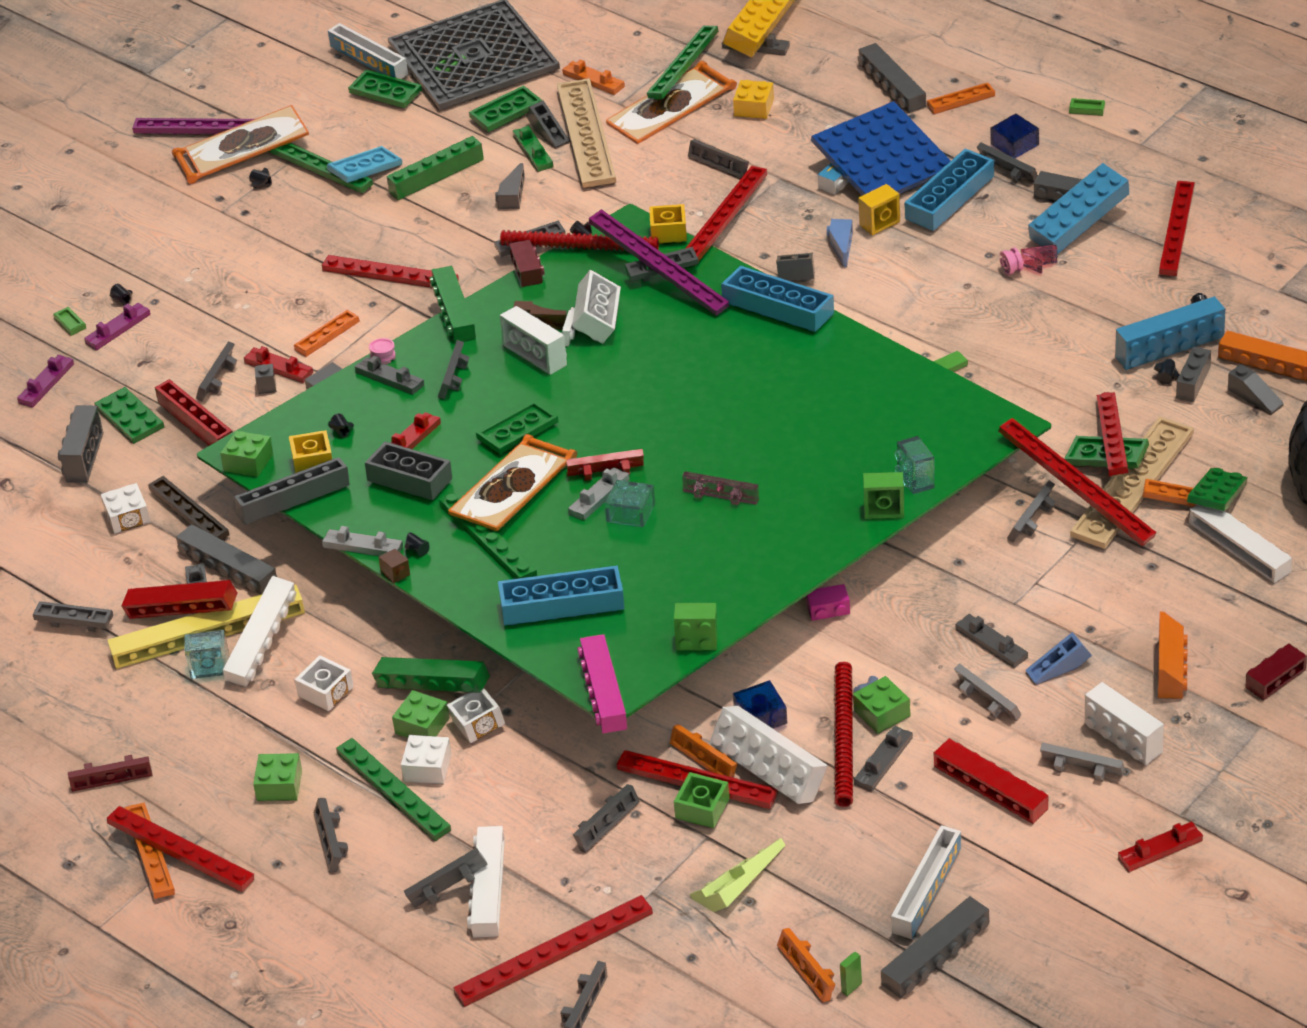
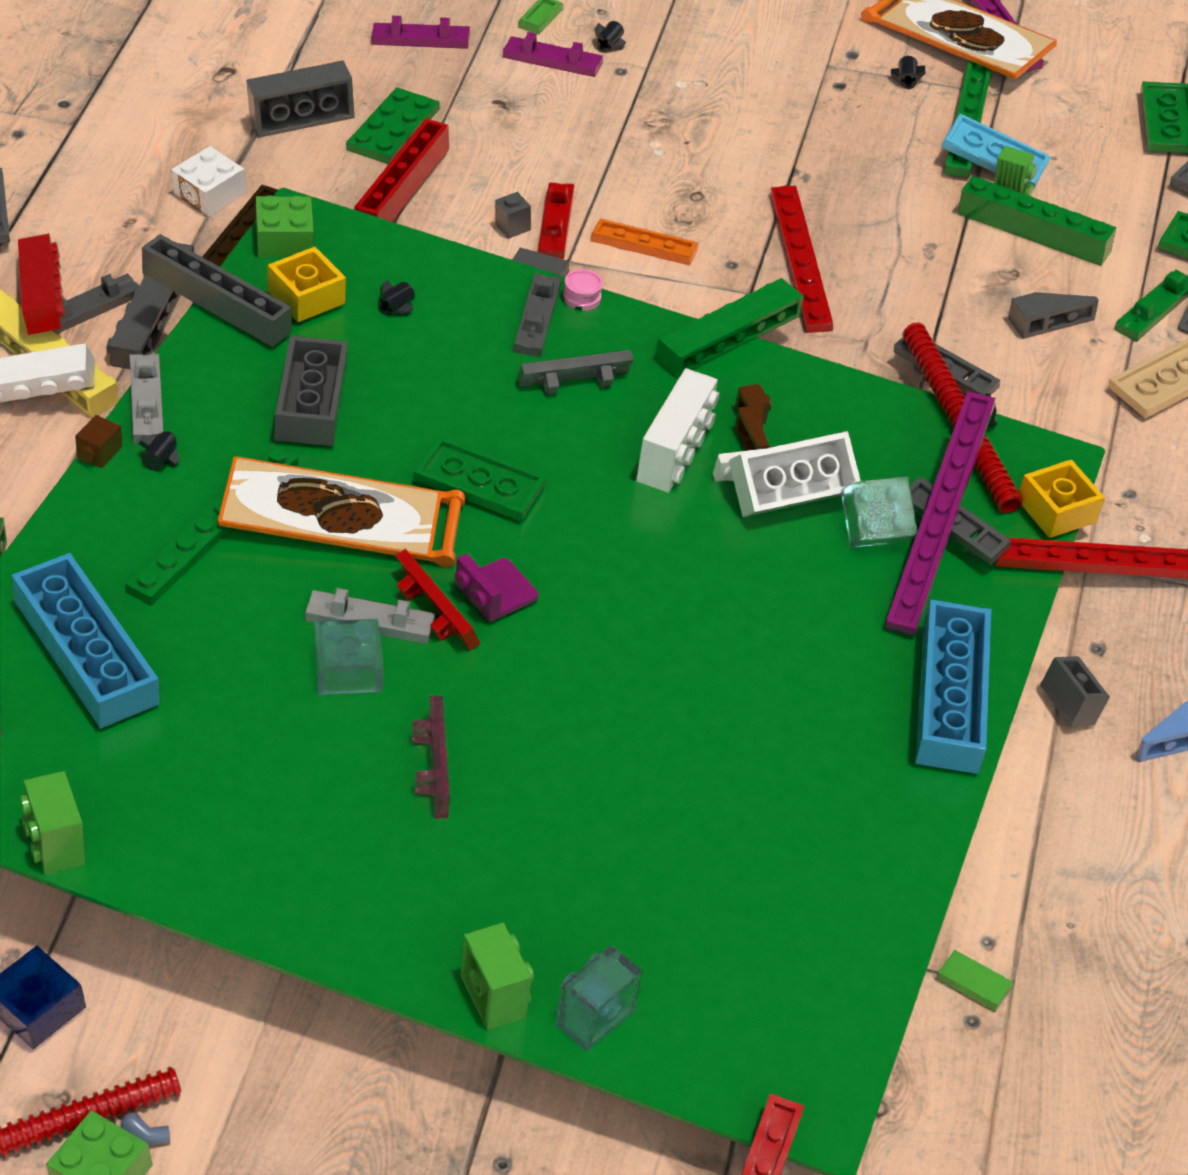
camera: 60 degrees right, 5 degrees up
dark grey hinge [196,341,237,401] -> none
red hinge [391,412,441,449] -> none
dark red brick [509,240,545,287] -> none
dark pink brick [806,584,850,621] -> none
none -> magenta bracket [454,553,538,622]
none -> clear light blue brick [841,476,917,548]
none -> bright green brick [994,146,1037,196]

